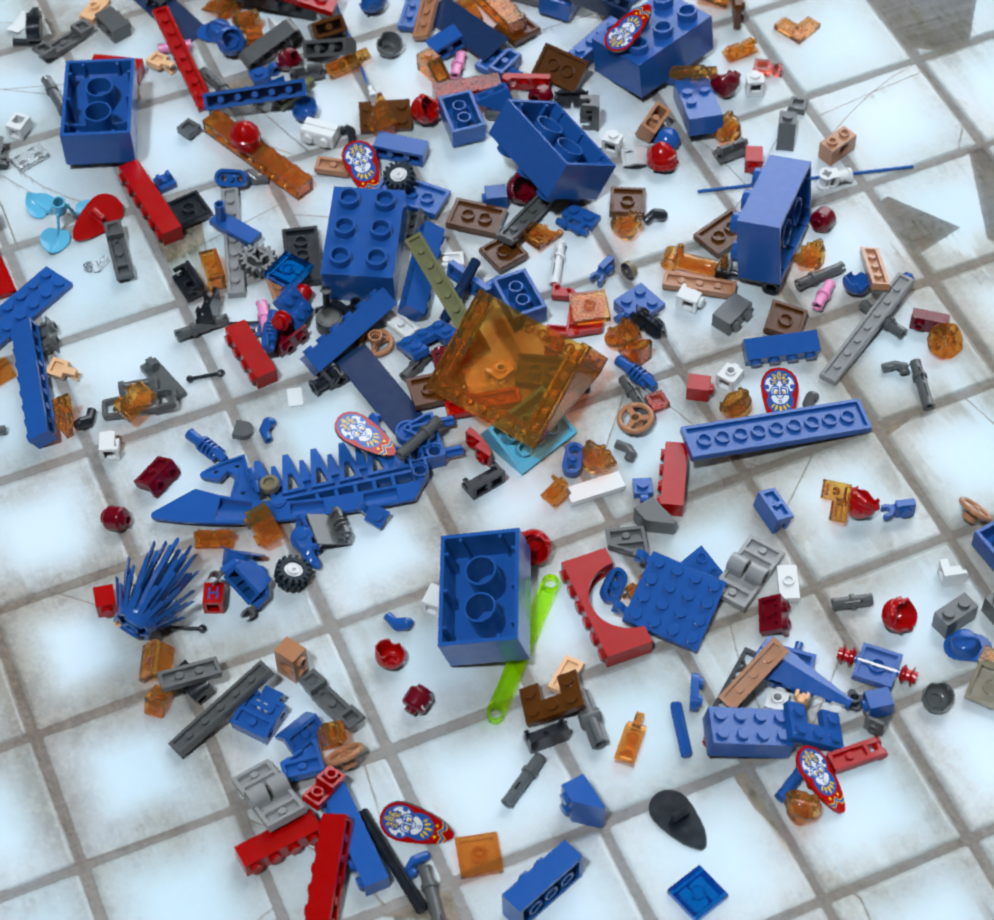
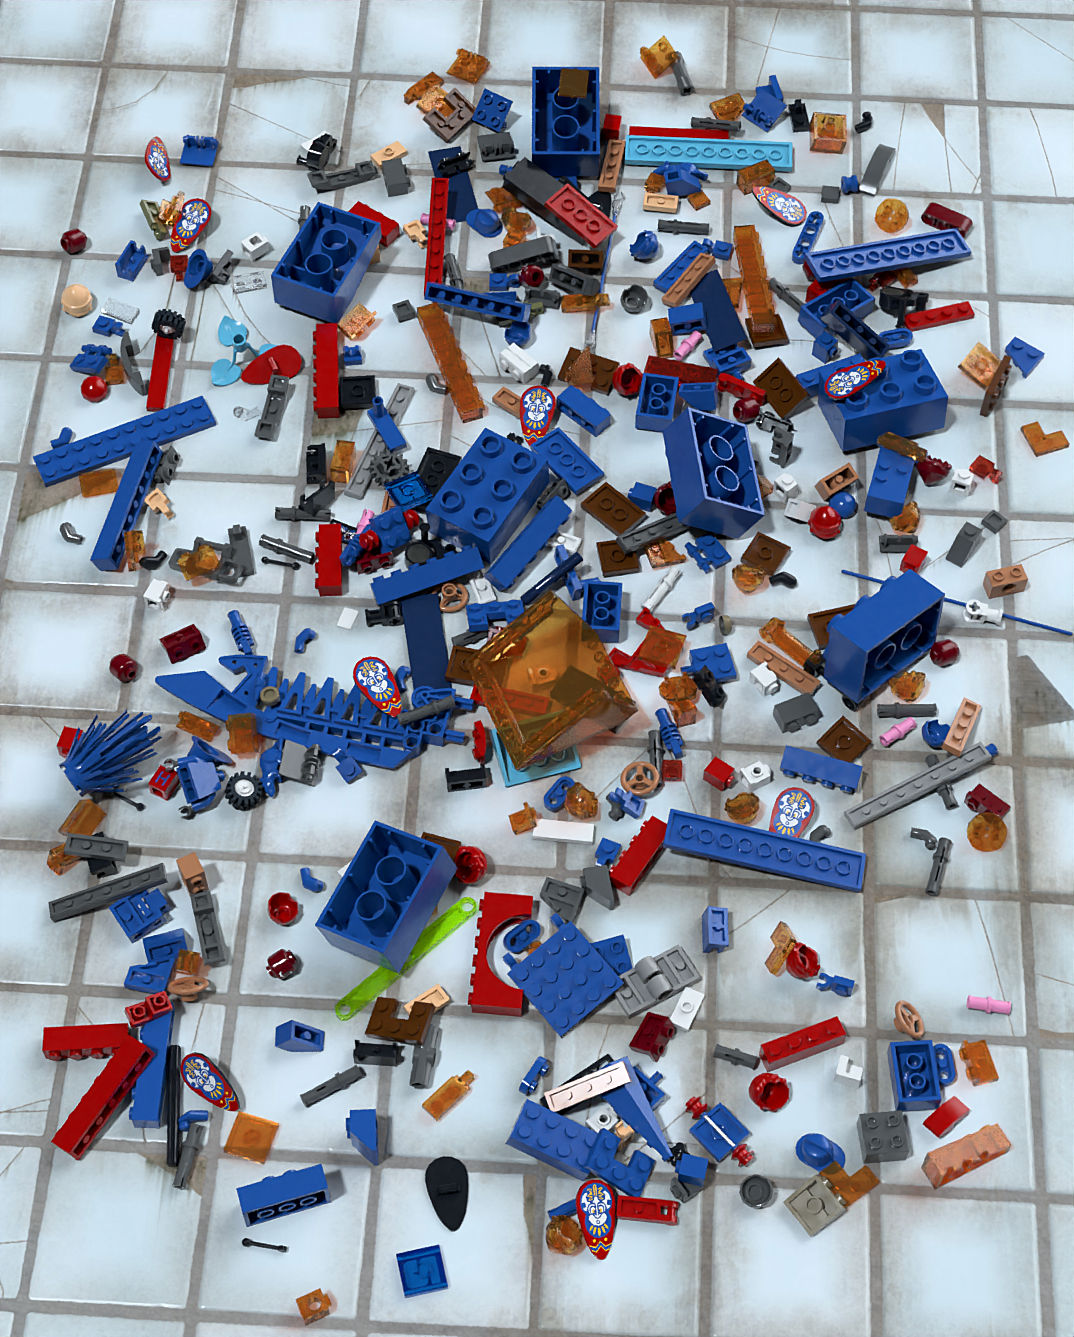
camera: 25 degrees right, 5 degrees up
blue plate [214,169,249,188] -> none
blue hair [217,25,247,56] -> none
red hair [229,121,261,153] -> none
light grey plate [231,759,307,832] -> none
dark grey tile [232,420,254,440] -> none
black wheel [383,160,416,193] -> none
olive plate [404,231,491,360] -> none
blue axle [670,701,692,758] -> none
clear orange hinge [721,37,759,63] -> none
dark grey brick [931,592,978,639] -> none
none -> dark grey pin [259,534,315,564]
none -> blue slope [275,1020,324,1052]
none -> clear orange bracket [337,302,377,341]
none -> blue plate [608,787,645,819]
none -> red brick [759,1016,846,1073]
none -> blue brick [812,331,839,364]

